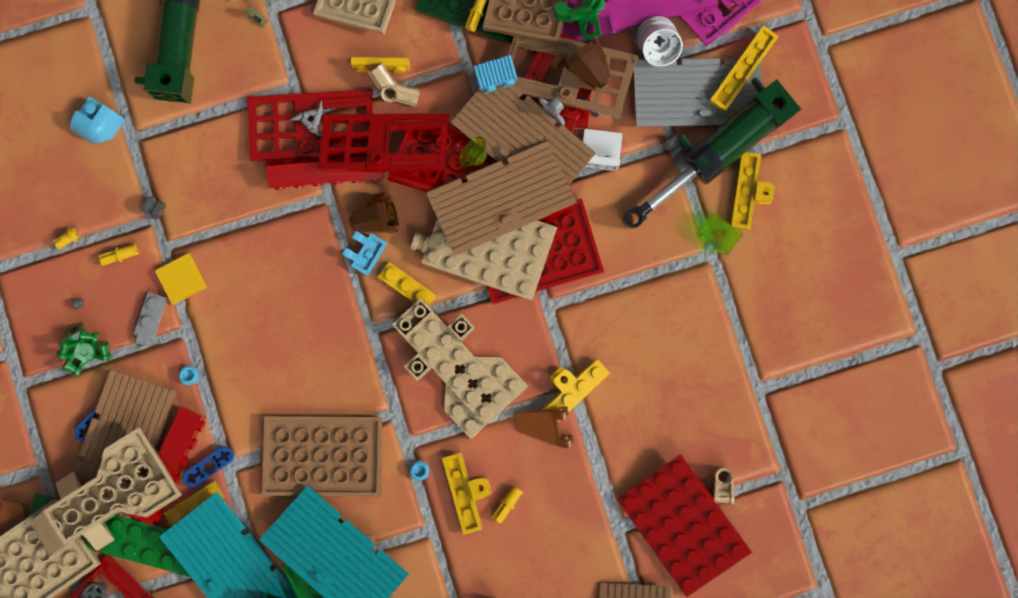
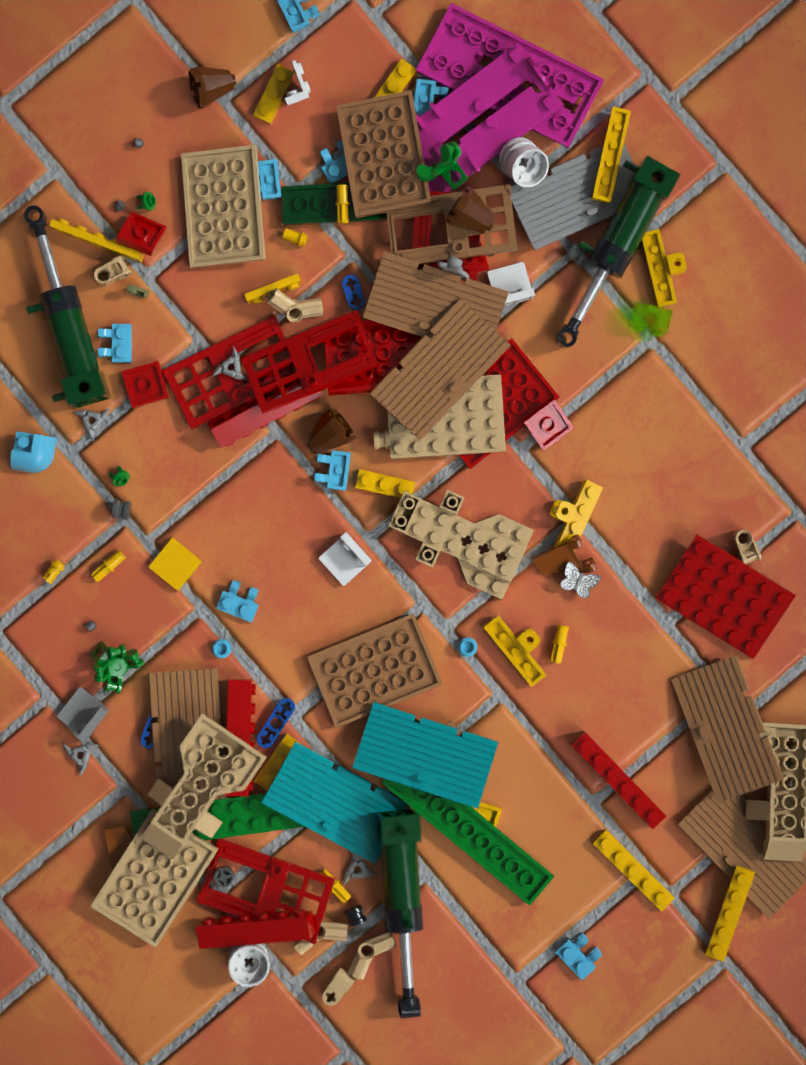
camera: 25 degrees left, 5 degrees up
light grey hinge [134,292,168,347] -> none
clear neon green piece [459,137,487,167] -> none
medium azure brick [473,55,518,93] -> none
none -> light grey bracket [57,687,110,742]
none -> light grey piece [62,743,100,777]
none -> light grey piece [73,407,110,442]
none -> medium azure plate [98,324,132,363]
none -> green plate [109,466,130,487]
none -> red plate [121,361,169,409]
none -> medium azure plate [216,580,259,623]
none -> yellow pin [283,228,308,247]
none -> white bracket [319,532,372,586]
none -> blue beam [342,275,365,311]
none -> plate [522,398,574,451]
none -> light grey animal [560,562,601,598]

